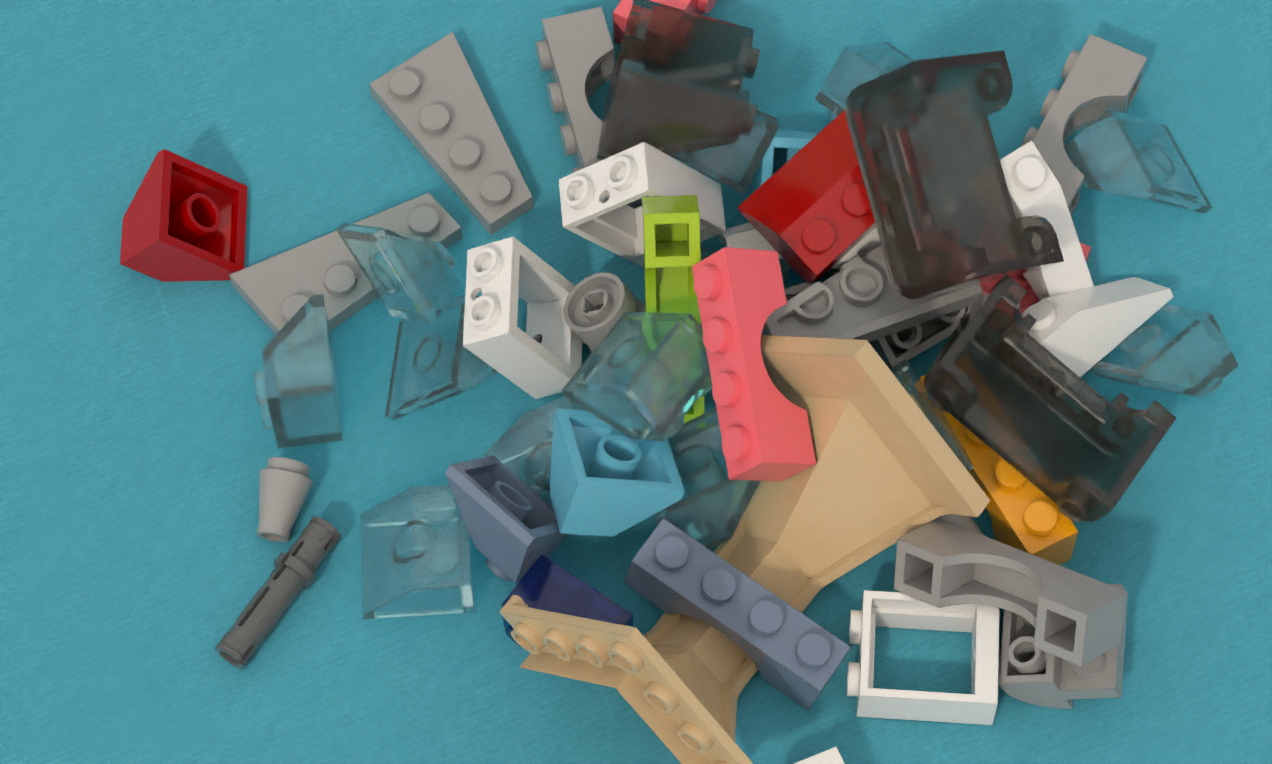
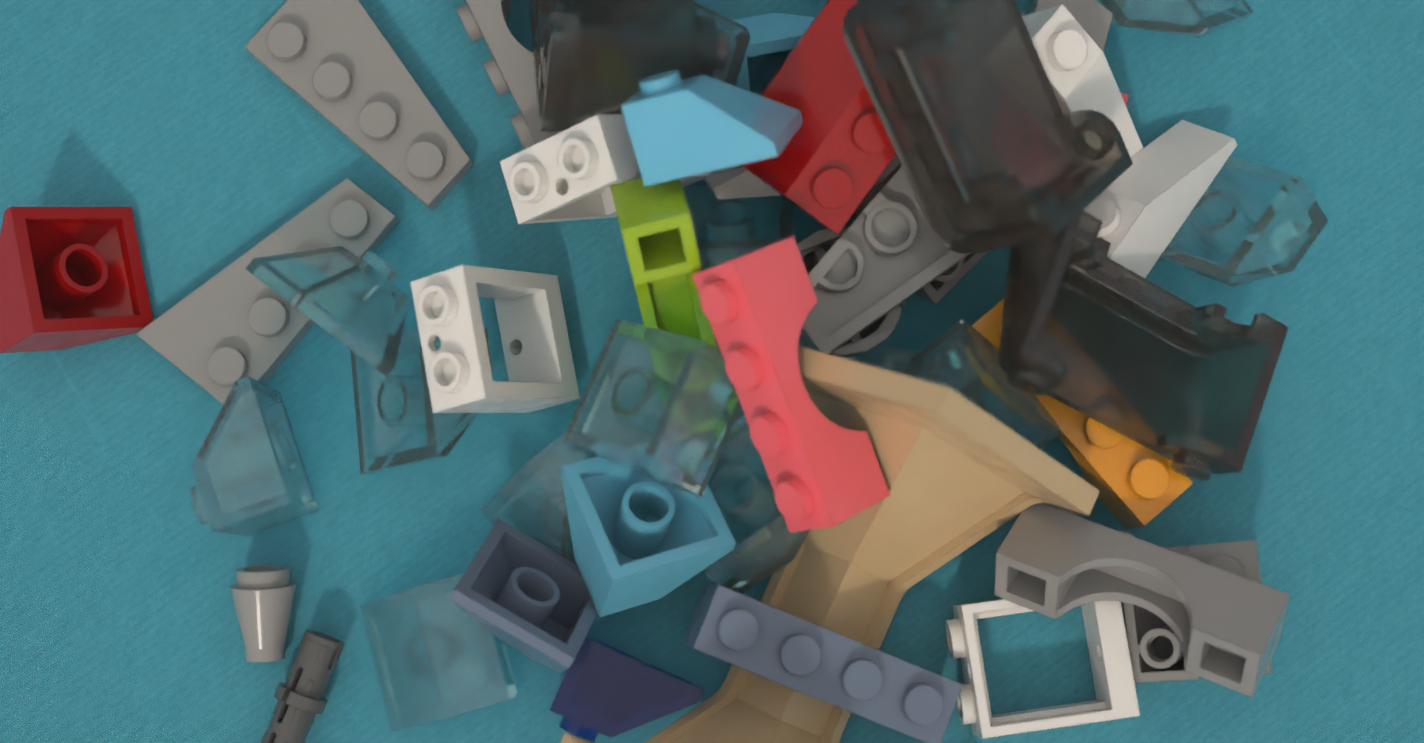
camera: 15 degrees left, 20 degrees up
light grey wheel [563,272,647,371] -> none
none -> medium azure slope [621,70,803,186]

